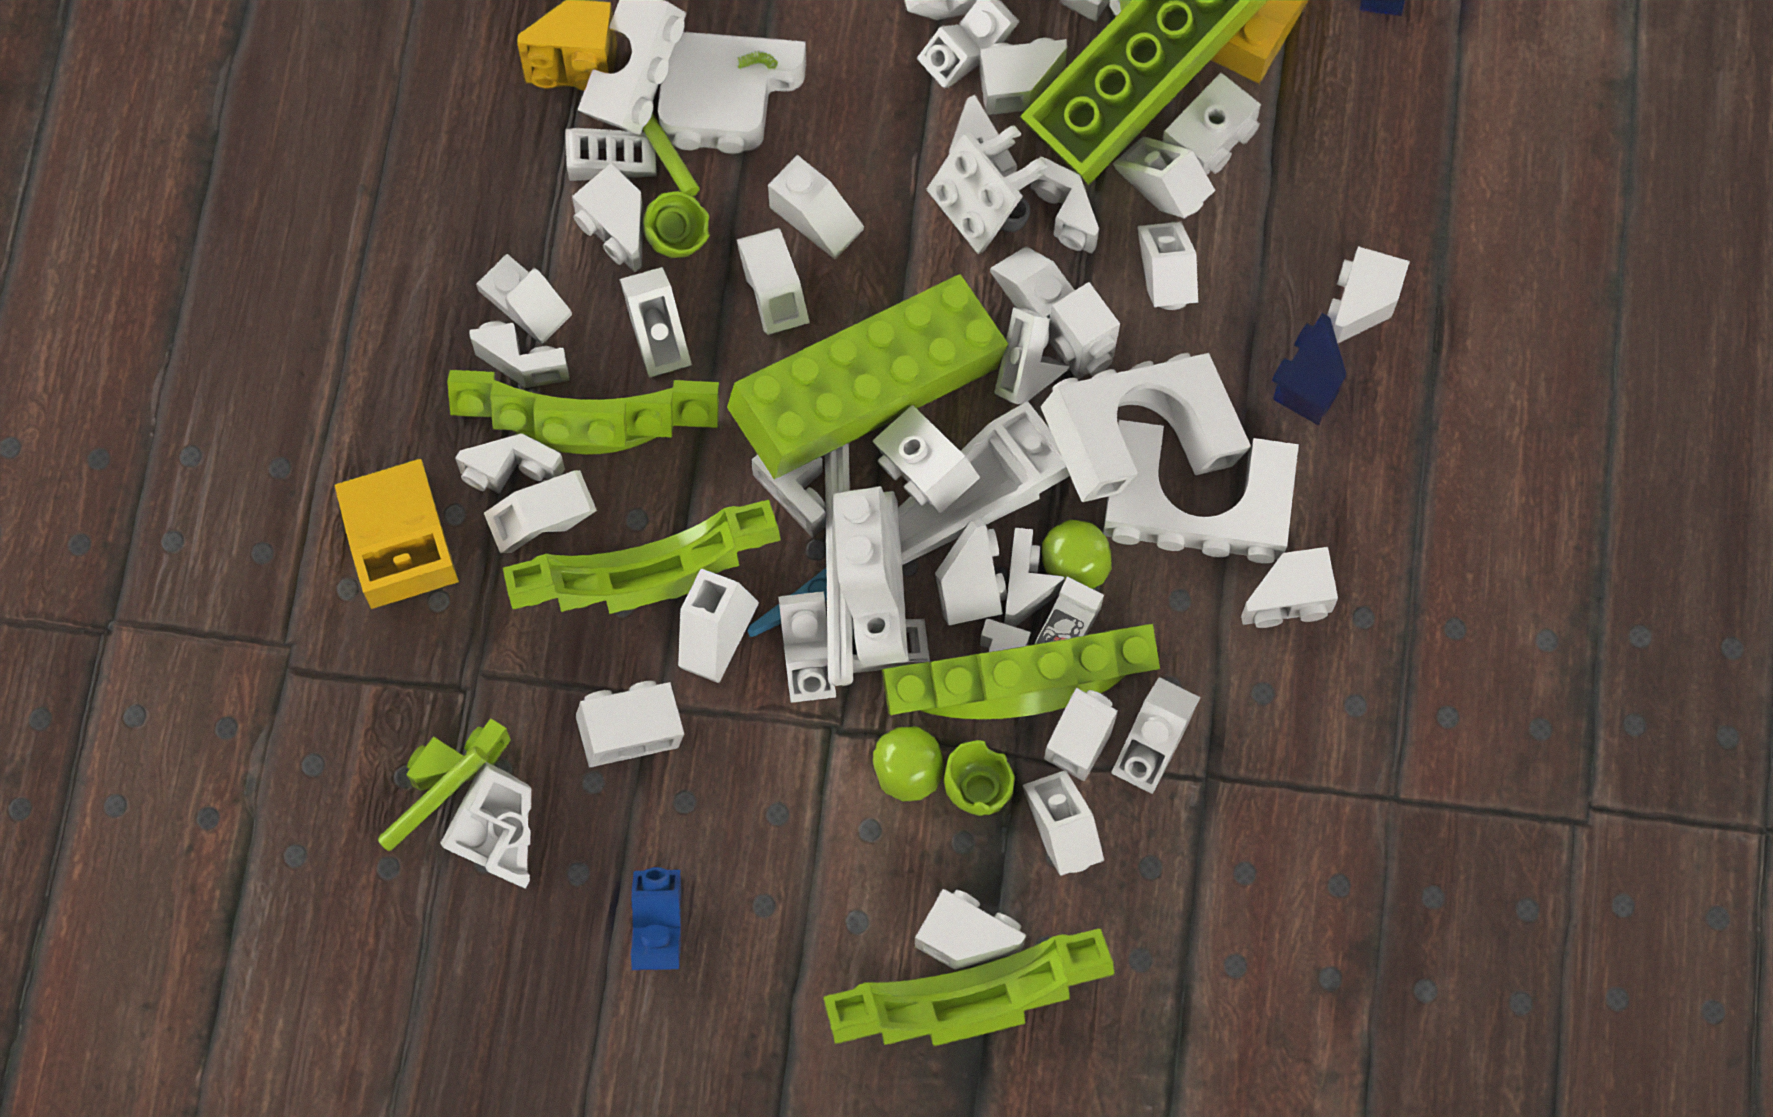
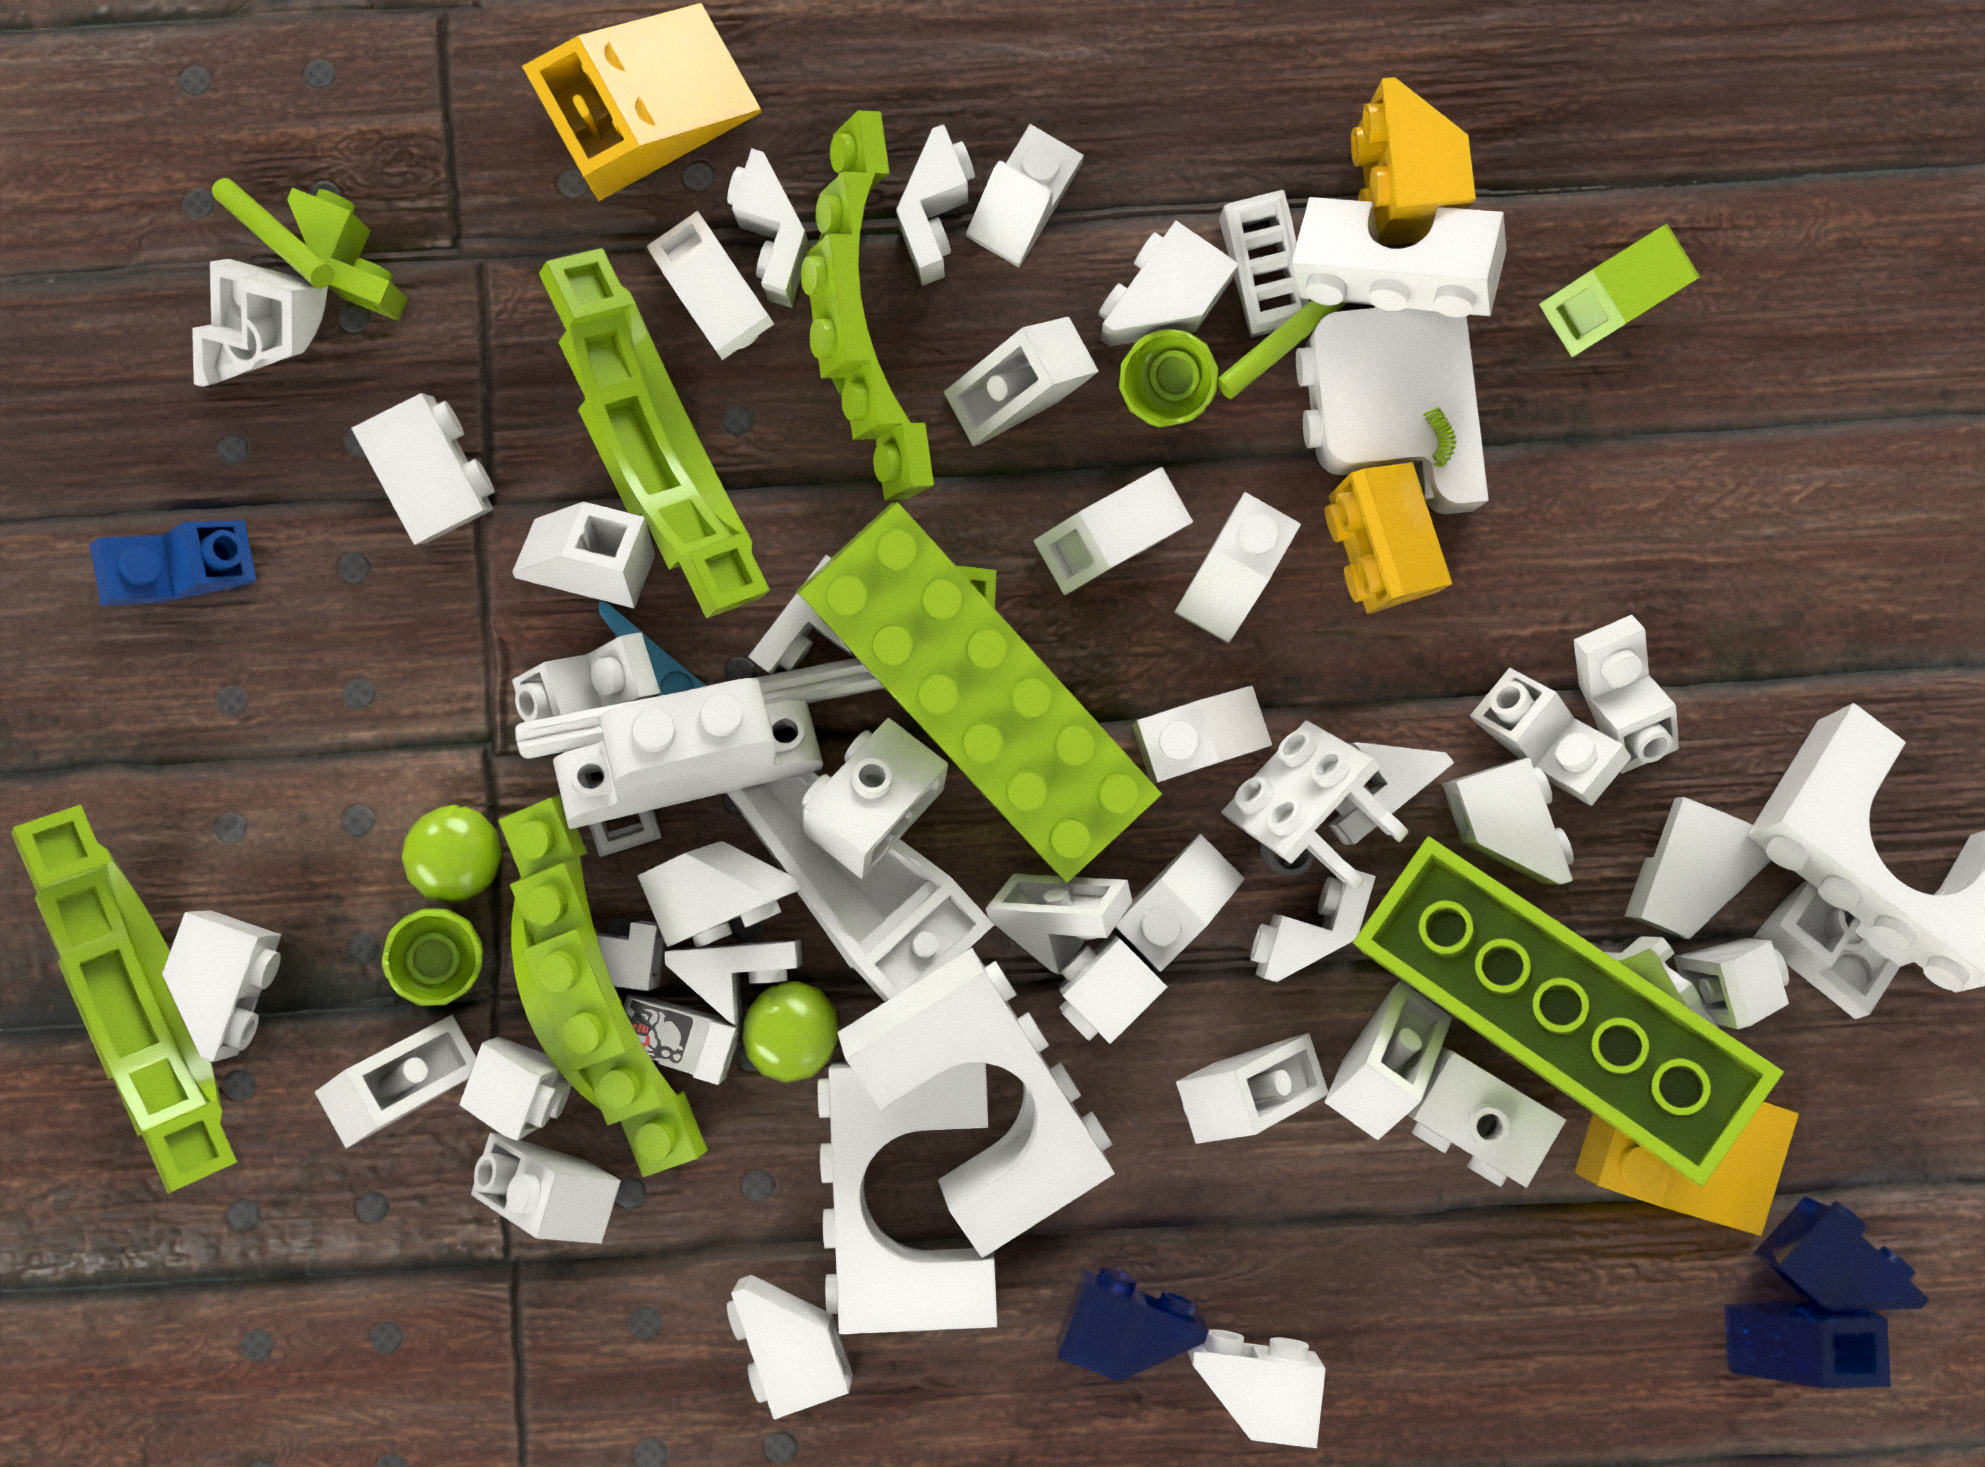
camera: 80 degrees right, 15 degrees up
none -> white slope [1132,686,1272,784]
none -> yellow slope [1325,462,1452,614]

